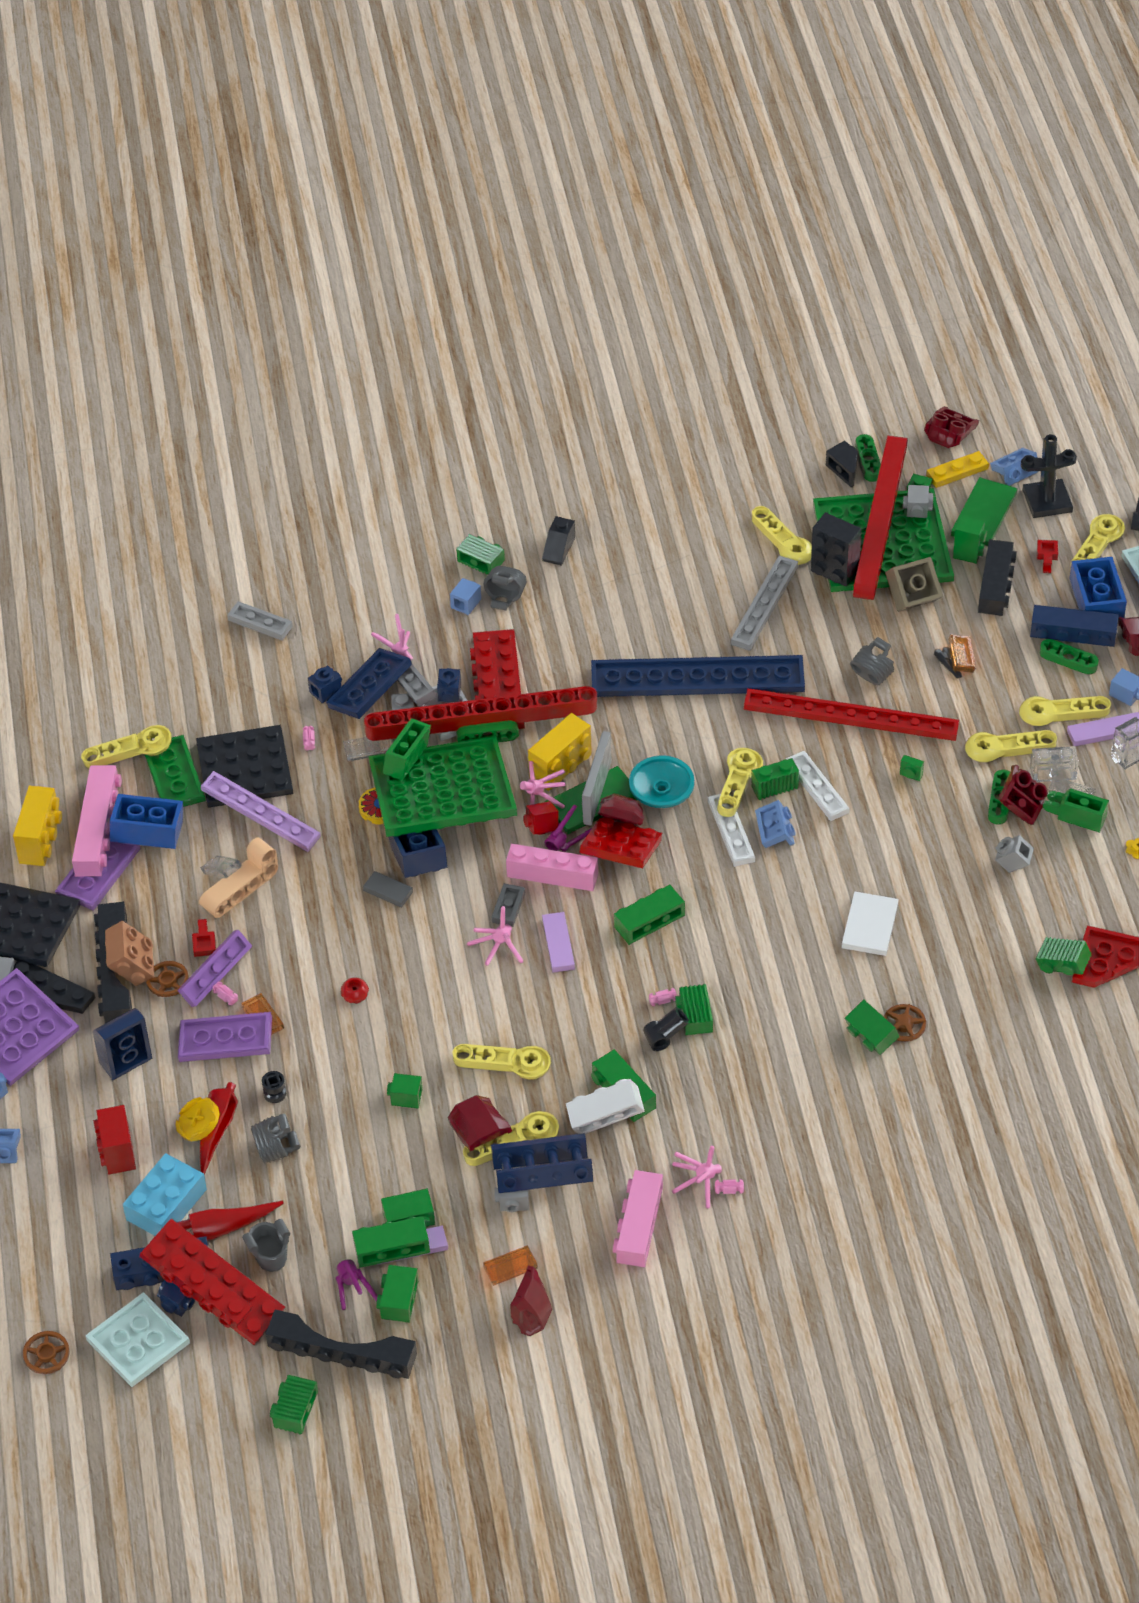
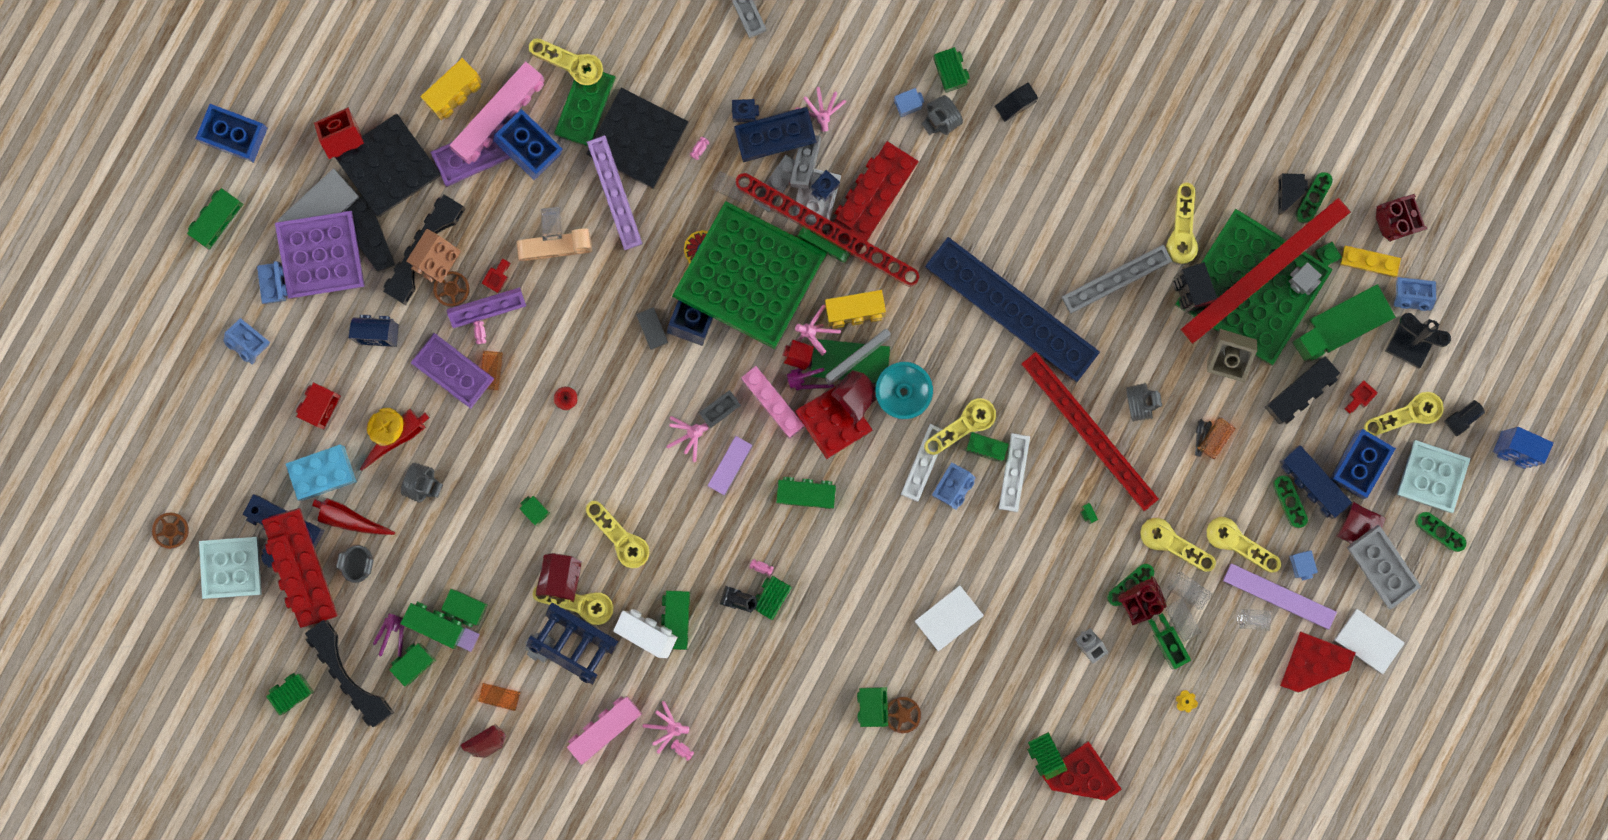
camera: 35 degrees right, 35 degrees up
black wheel [261,1071,287,1103] -> none
green brick [383,718,431,780] -> none

